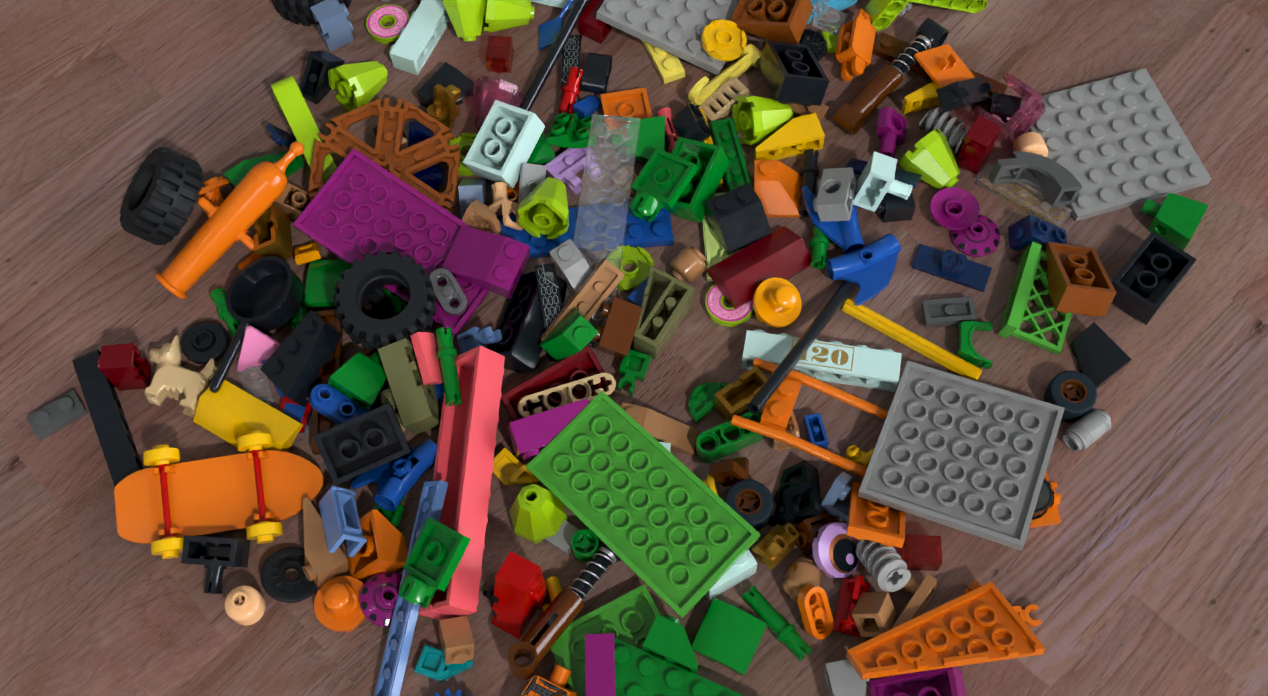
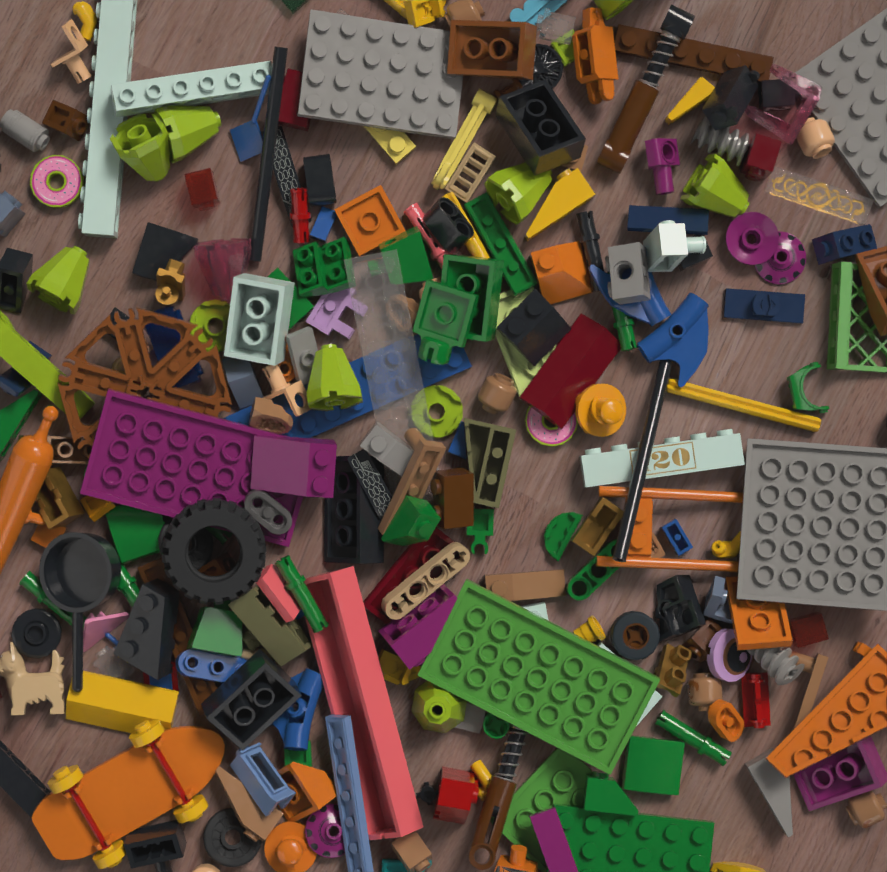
camera: 20 degrees left, 25 degrees up
green plate [398,517,471,608] -> none
medium blue plate [457,326,502,355] -> none
yellow tile [701,19,747,61] -> none
reddish brown bracket [709,457,749,487] -> none
medium nougat brick [852,592,897,637] -> none
orange piece [914,44,975,88] -> none
dark grey plate [921,296,977,327] -> none
dark grey arch [988,151,1082,207] -> none

